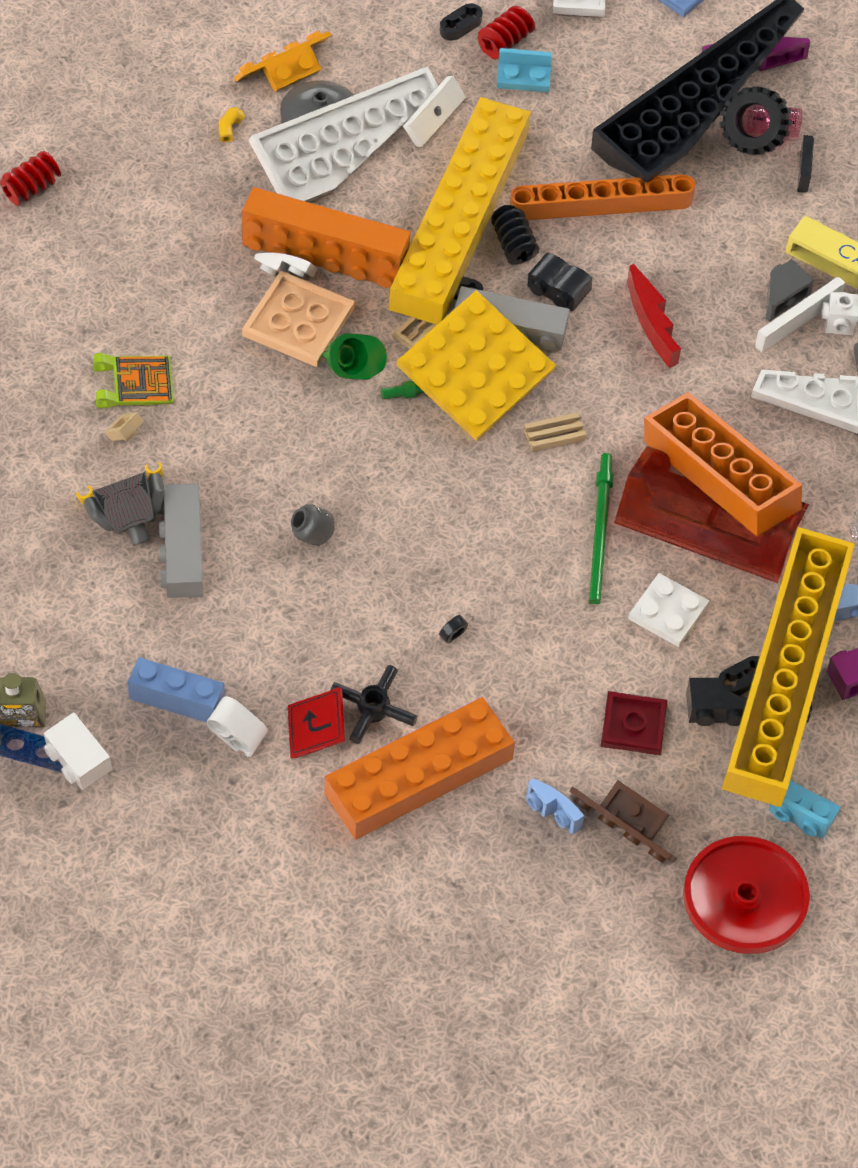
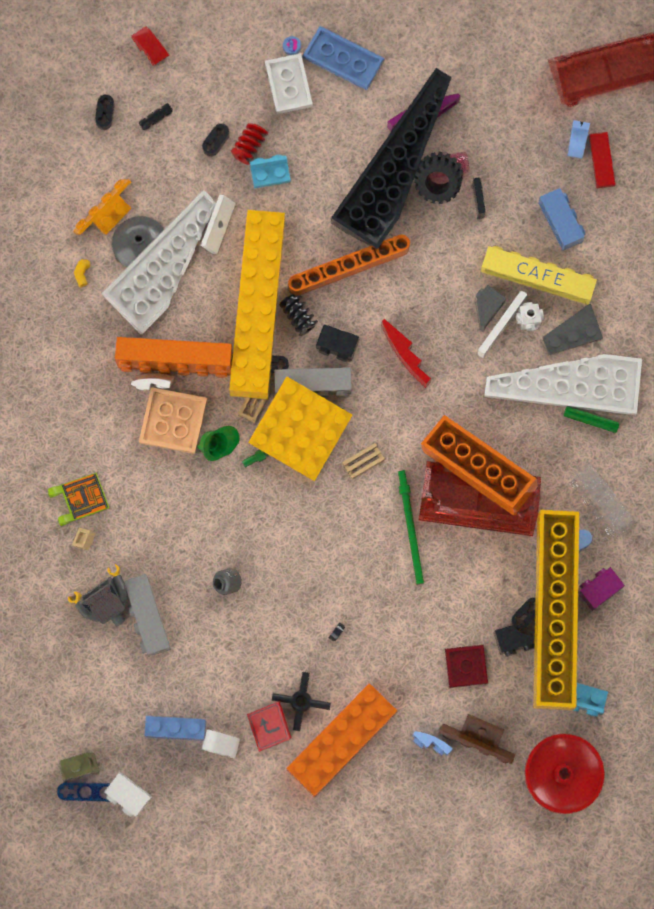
camera: 10 degrees left, 20 degrees up
white plate [628,573,709,647] -> none

